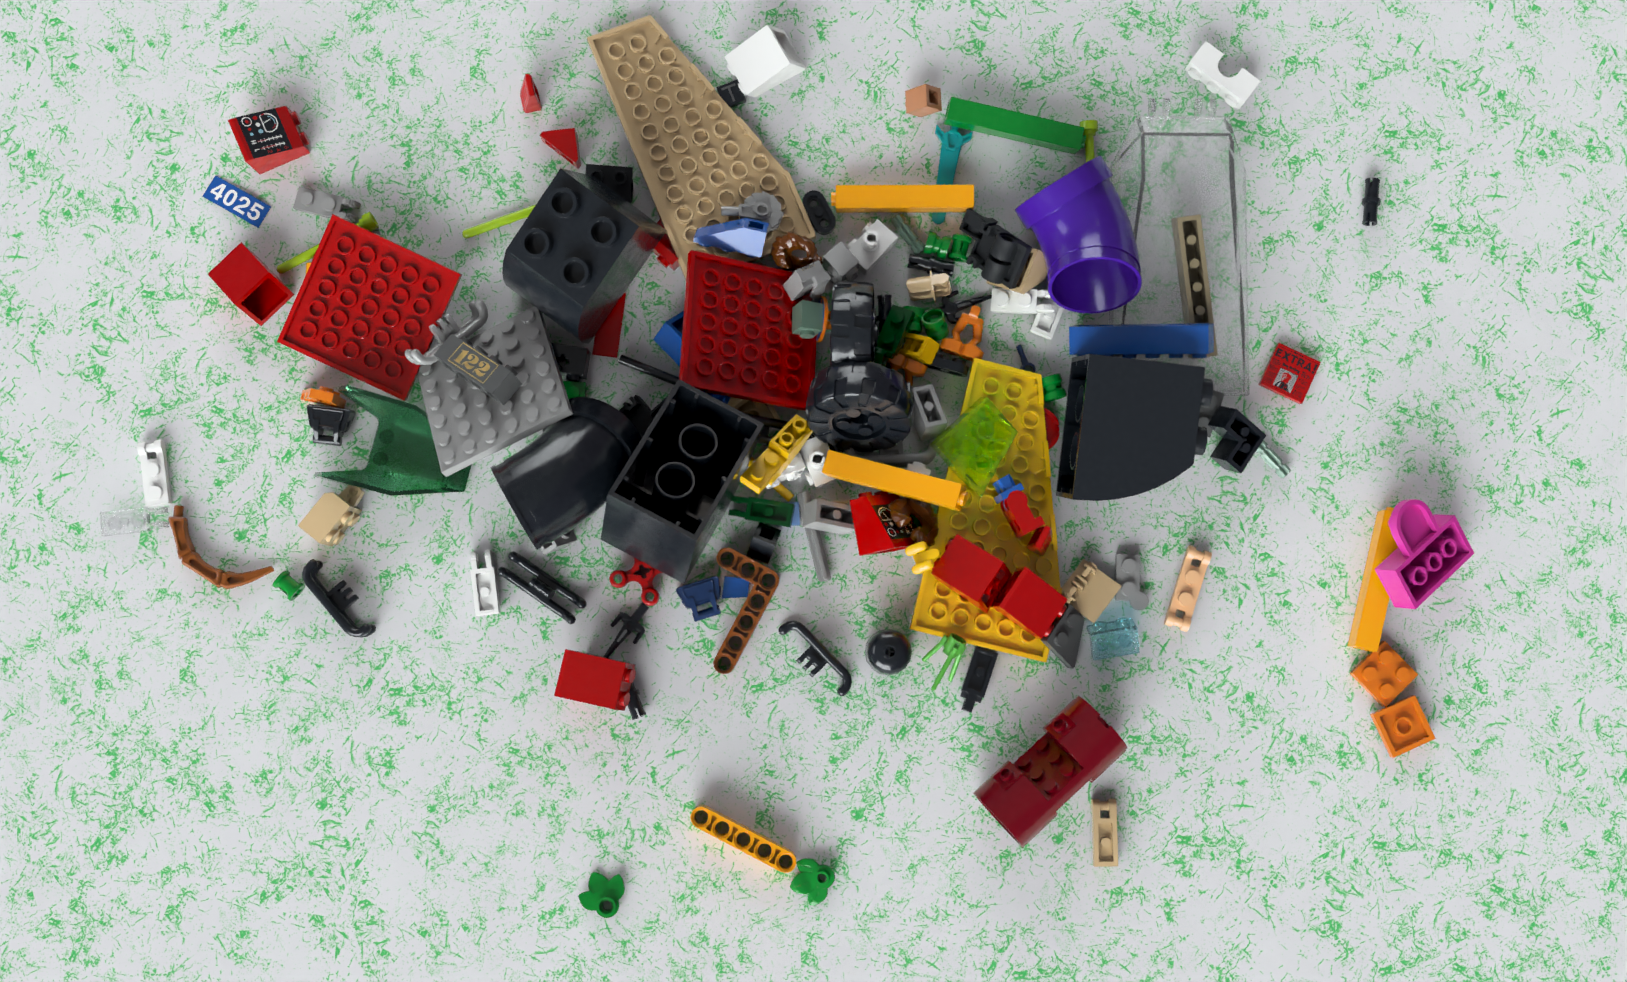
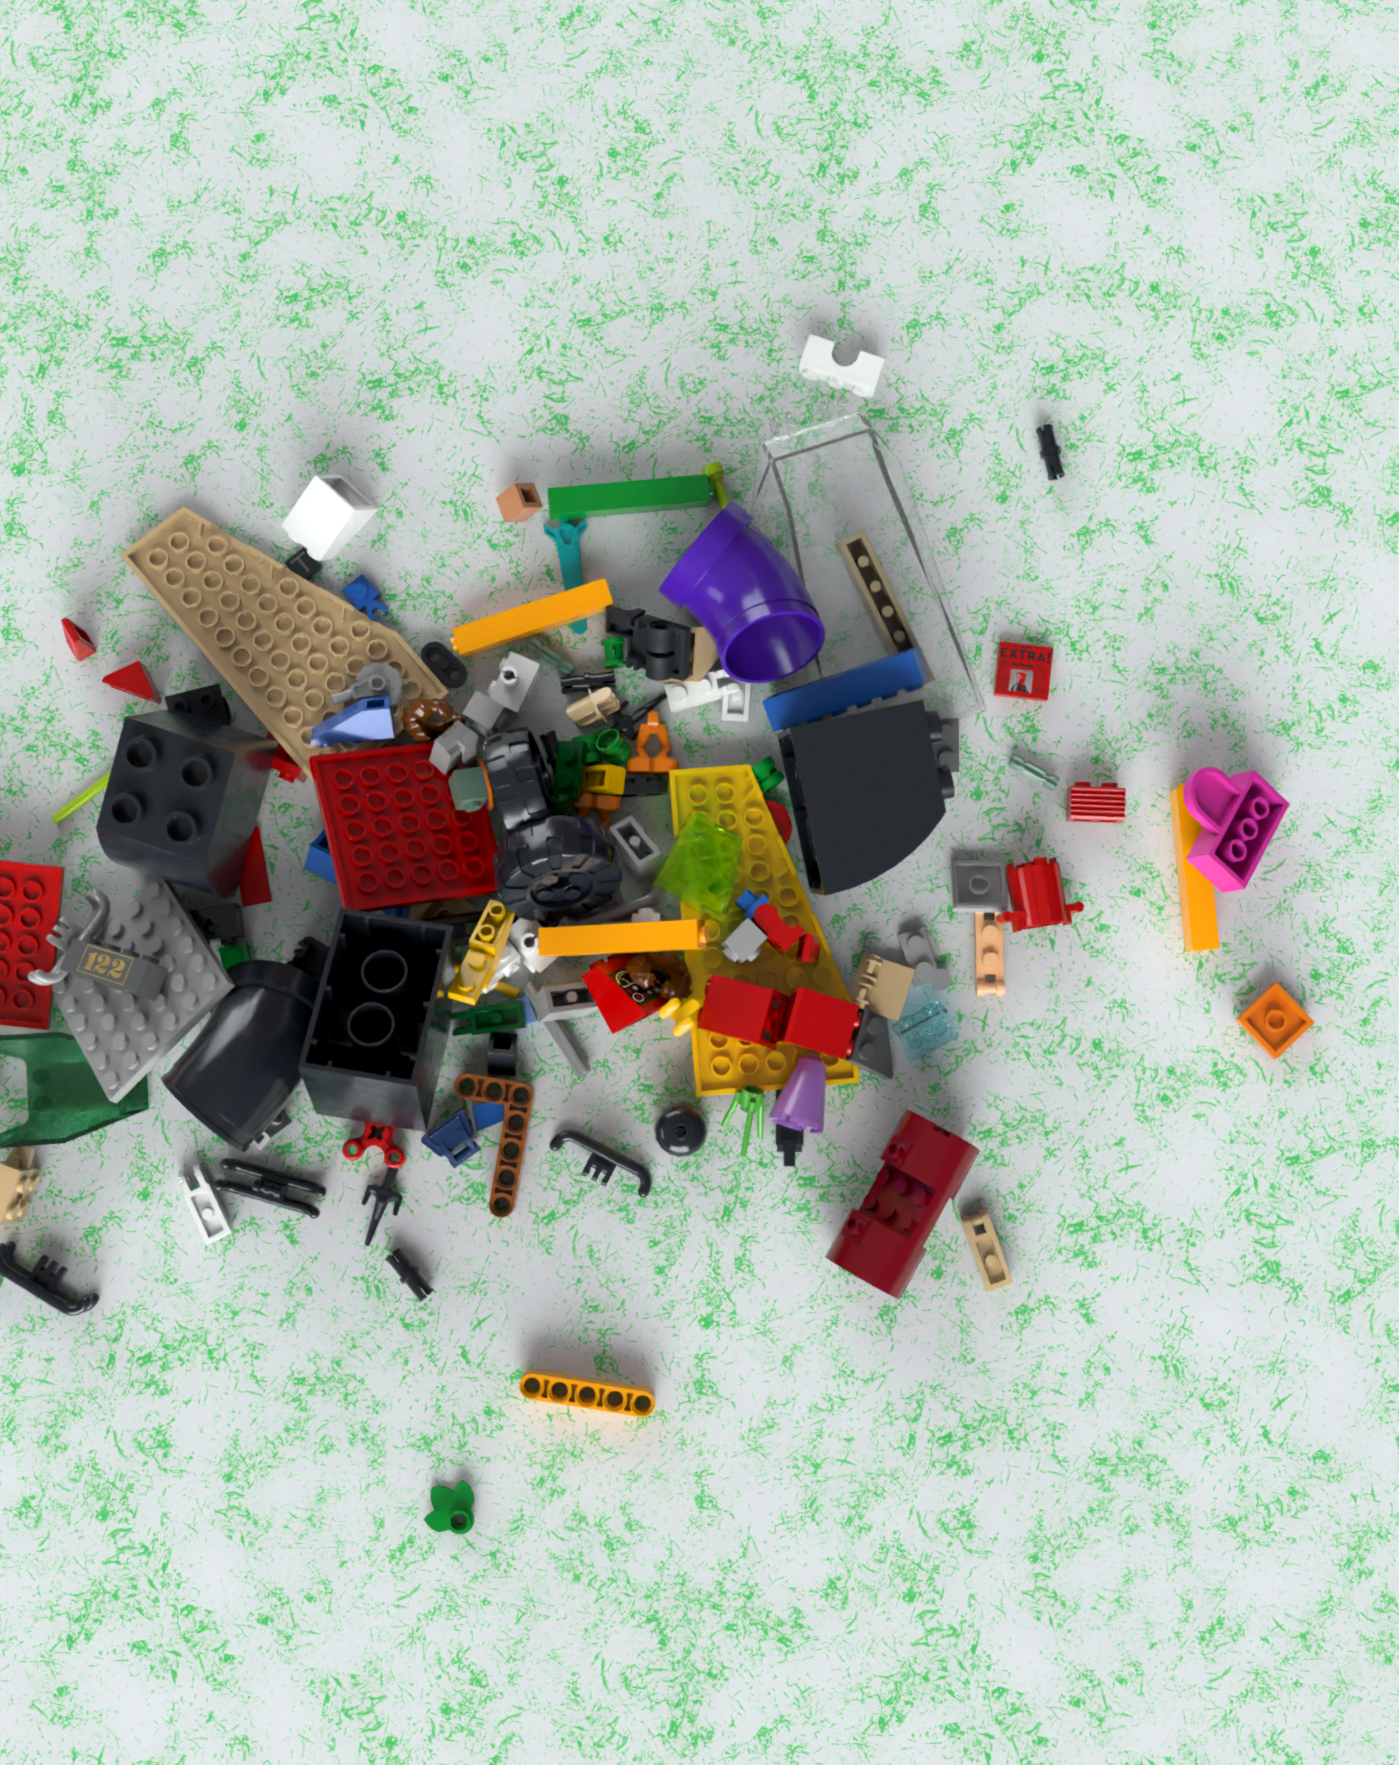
camera: 15 degrees left, 0 degrees up
red slope [554,649,636,711] -> none
black bar [618,355,706,393] -> none
green plate [790,858,835,906] -> none
green wheel [923,231,952,260] -> none
dark blue hand [1016,345,1036,373] -> none
black brick [1208,406,1266,473] -> none
orange plate [1350,641,1418,707] -> none
none -> blue plate [342,574,389,622]
none -> light grey brick [720,918,768,964]
none -> medium lavender cone [769,1054,827,1134]
none -> light grey tile [950,859,1008,913]
none -> red container [996,857,1084,933]
none -> red brick [1066,782,1126,823]

